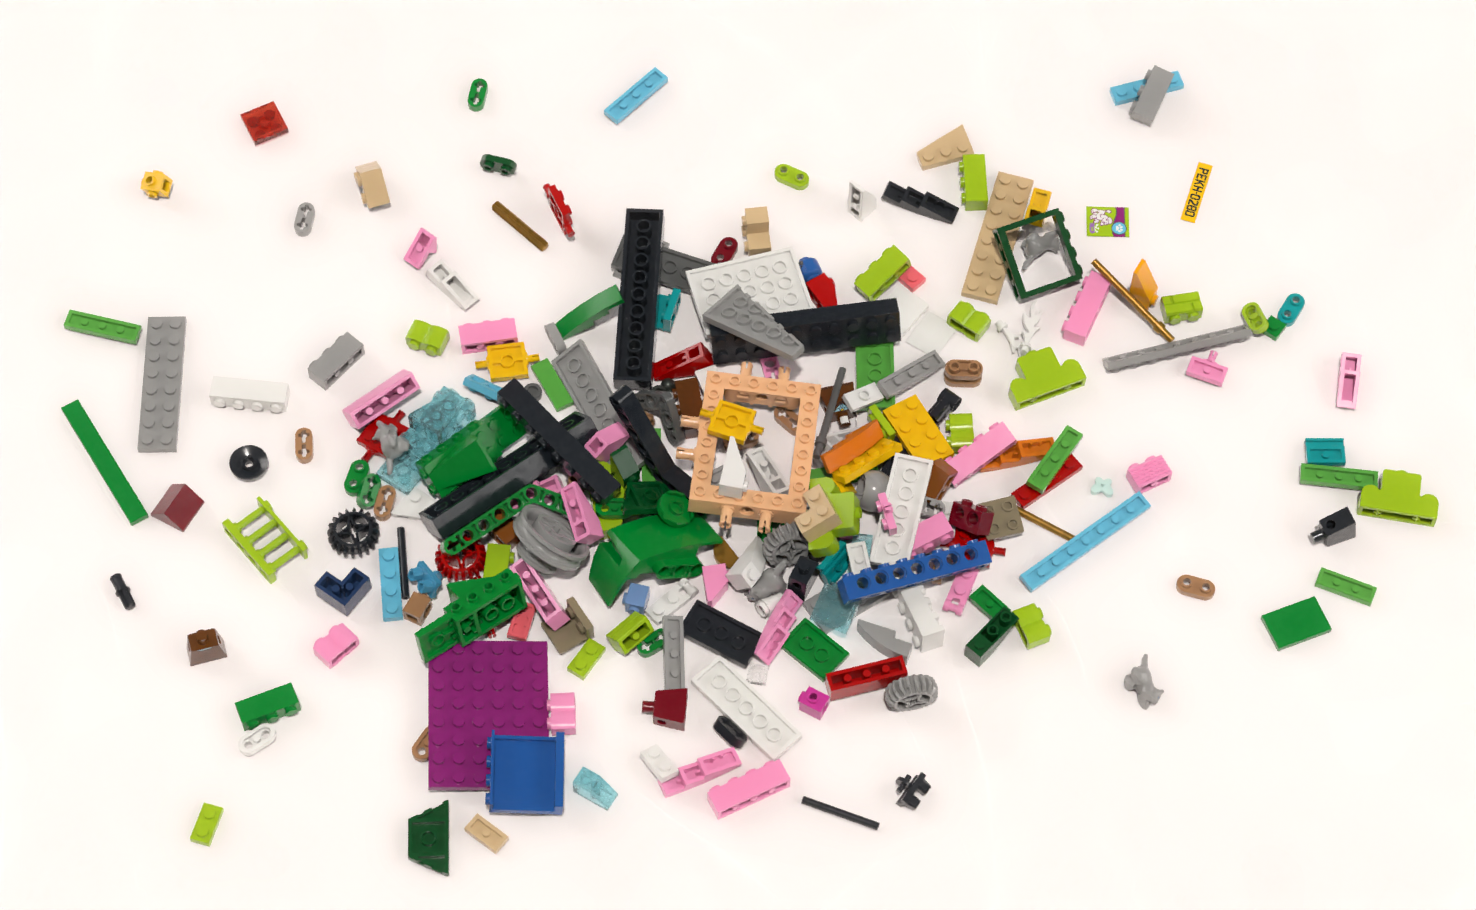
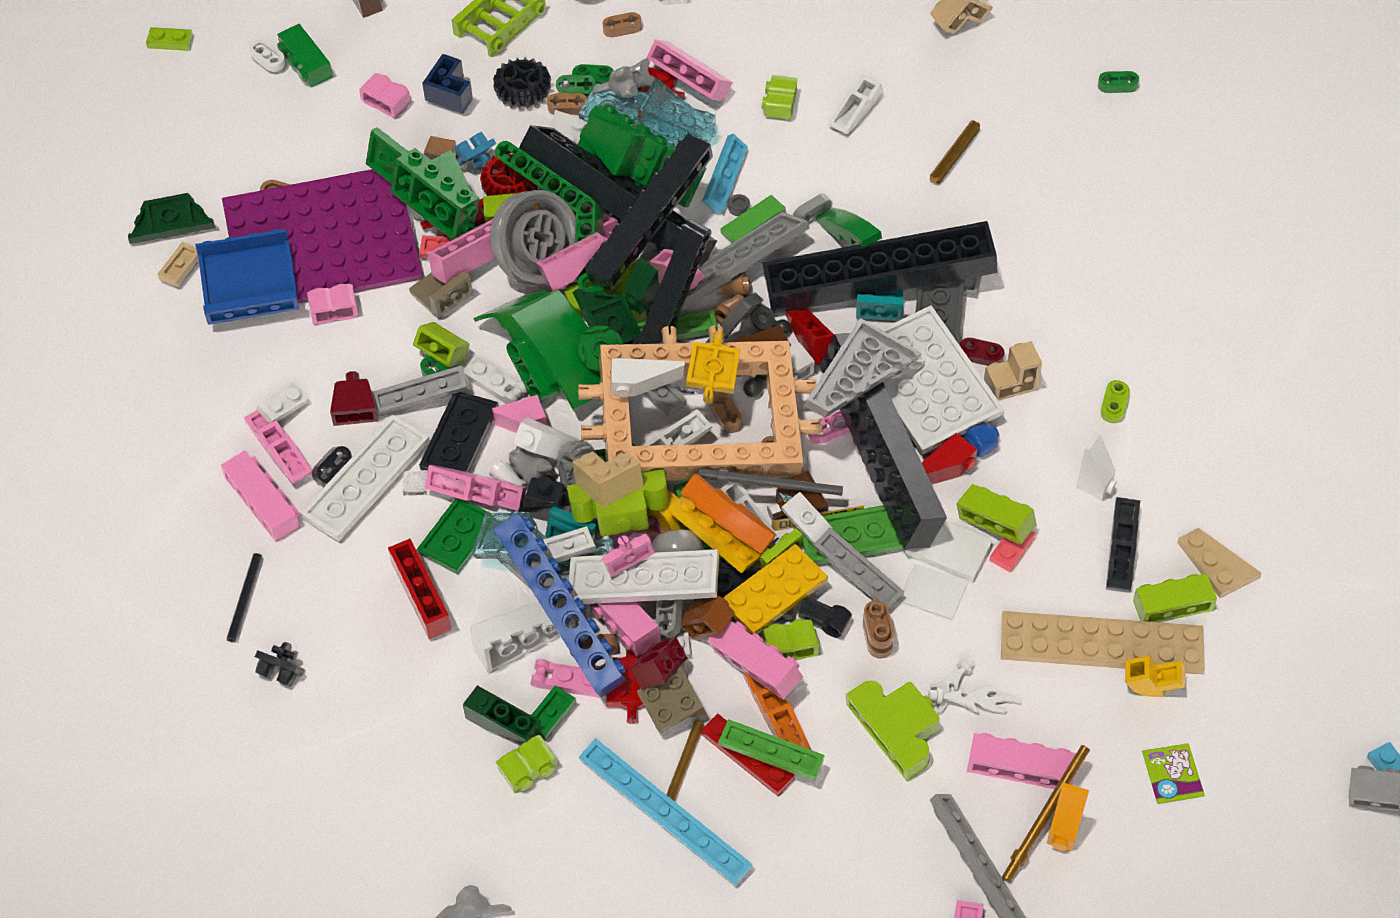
camera: 80 degrees right, 5 degrees down
light grey brick [307,332,365,391] -> none
medium azure plate [378,547,403,622] -> none
black piece [397,527,410,600] -> none
bright pink slope [403,227,437,269] -> none
bright pink brick [458,318,518,355] -> none
yellow plate [475,342,540,382] -> none
dark green plate [480,154,517,176] -> none
red plate [543,183,575,237] -> none
lime plate [567,638,606,681] -> none
clear light blue slope [572,766,618,811] -> none
medium azure plate [604,67,668,124] -> none
medium blue brick [622,583,650,615] -> none
pearl gold tile [713,536,739,569] -> none
dark pink brick [798,686,830,720] -> none
light grey slope [857,619,912,665] -> none
light grey gear [885,674,938,712] -> none
lime brick [946,301,991,342] -> none
dark green window [992,208,1083,301] -> none
light grey animal [1021,230,1061,270] -> none
light aqua piece [1090,477,1113,498] -> none
bright pink brick [1126,455,1172,494] -> none
lime brick [1160,291,1203,324] -> none
yellow sticker [1181,162,1213,223] -> none

